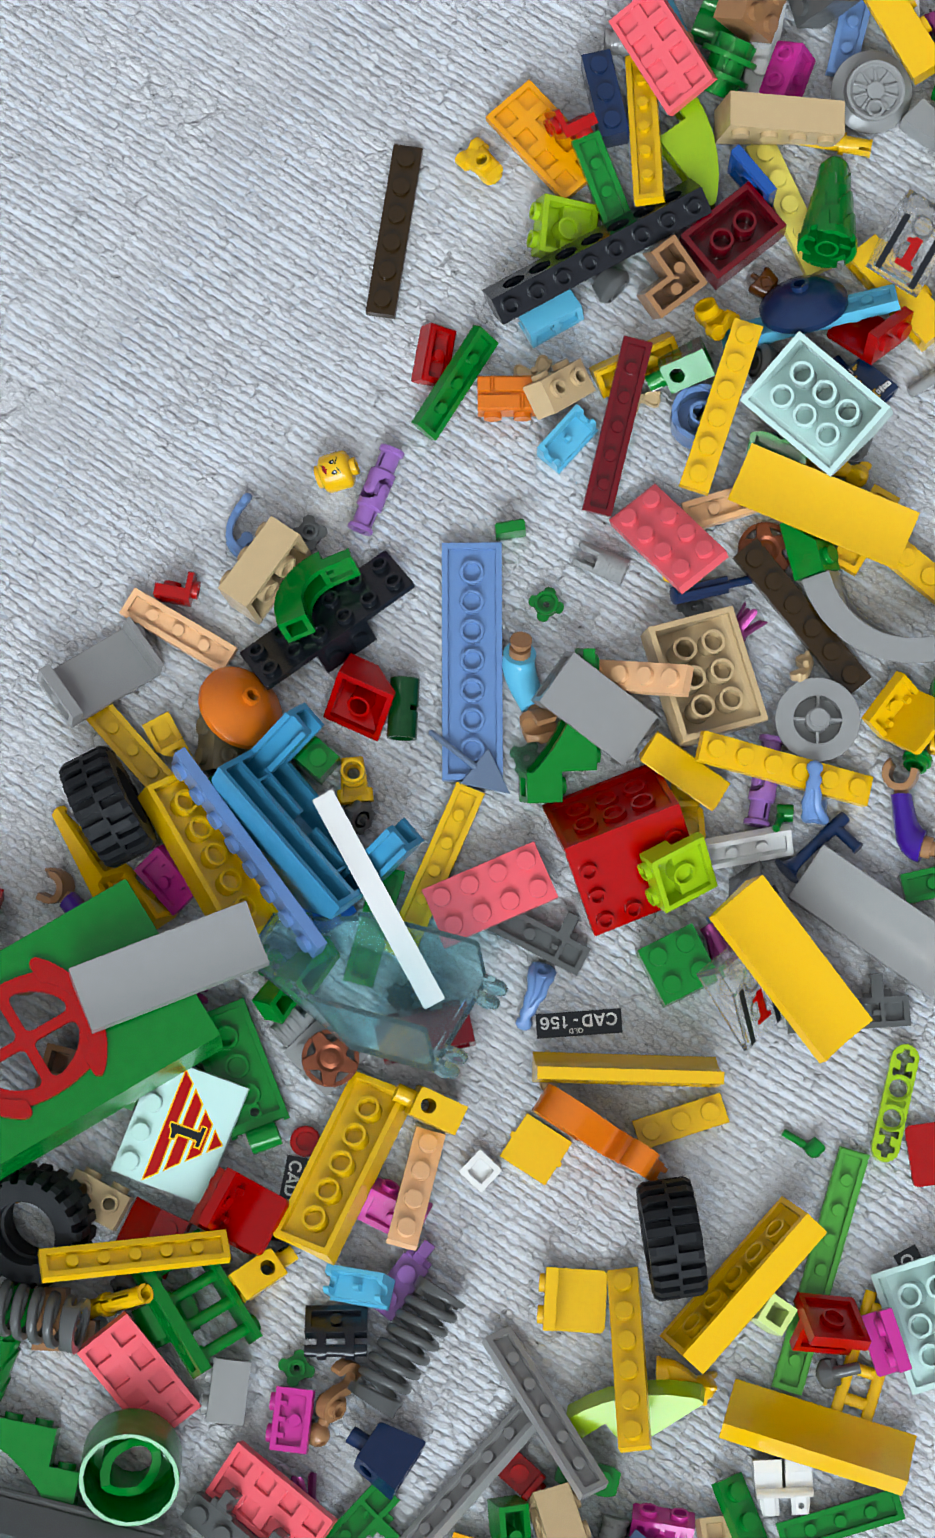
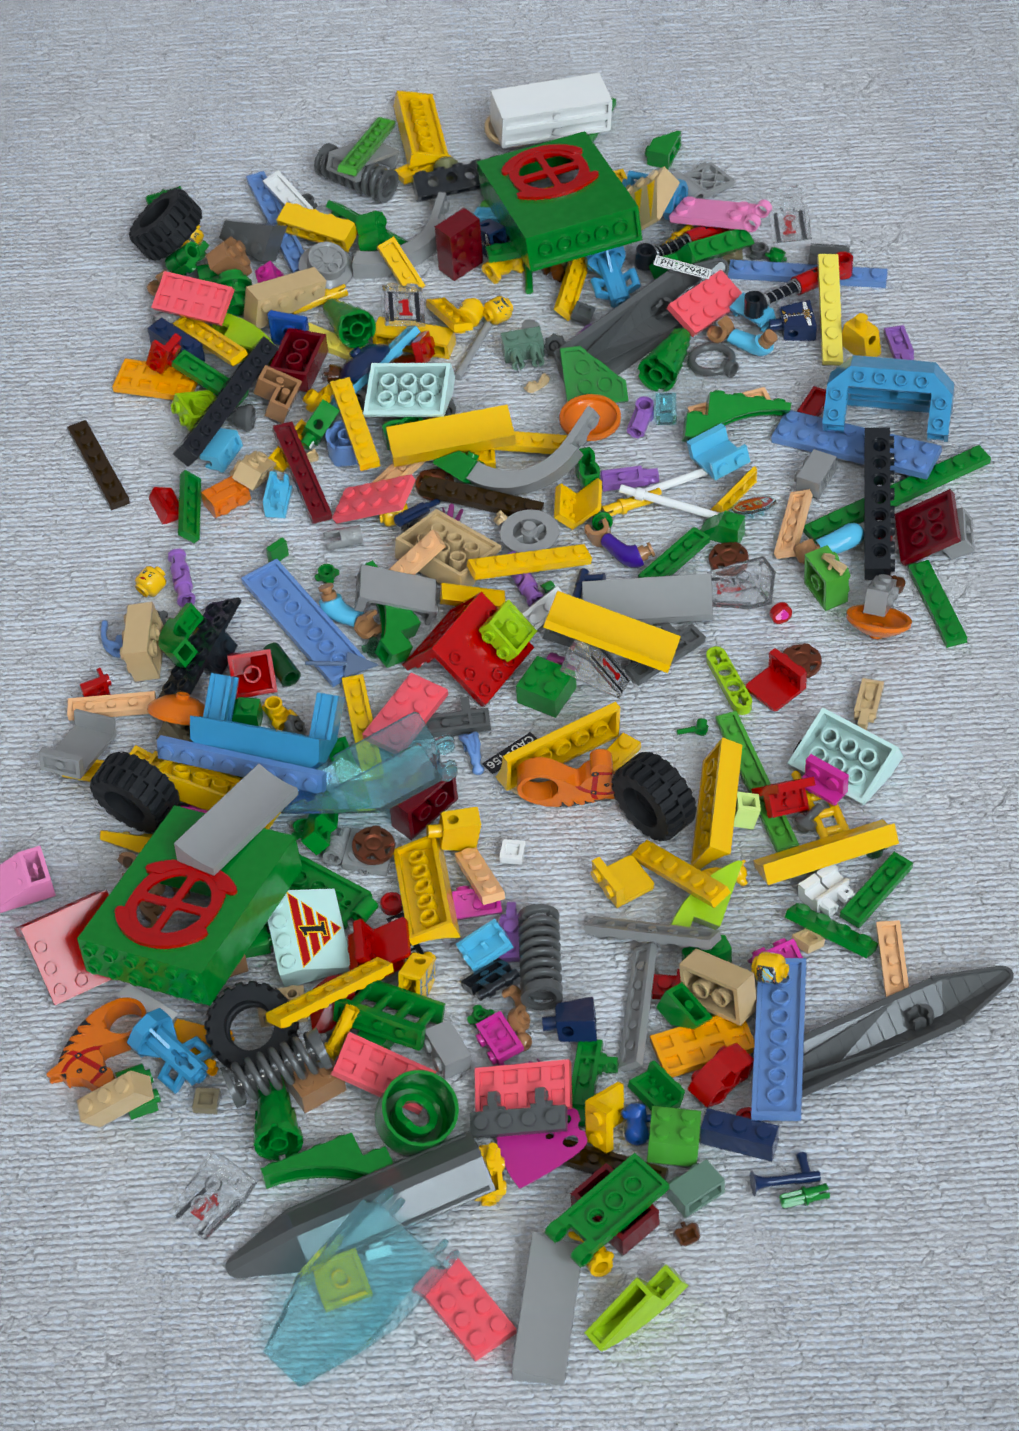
camera: 35 degrees left, 30 degrees down
white sticker [312,790,445,1009] -> none
yellow plate [455,137,503,185] -> none
yellow piece [500,1113,572,1185] -> none
medium blue piece [801,760,829,825] -> none

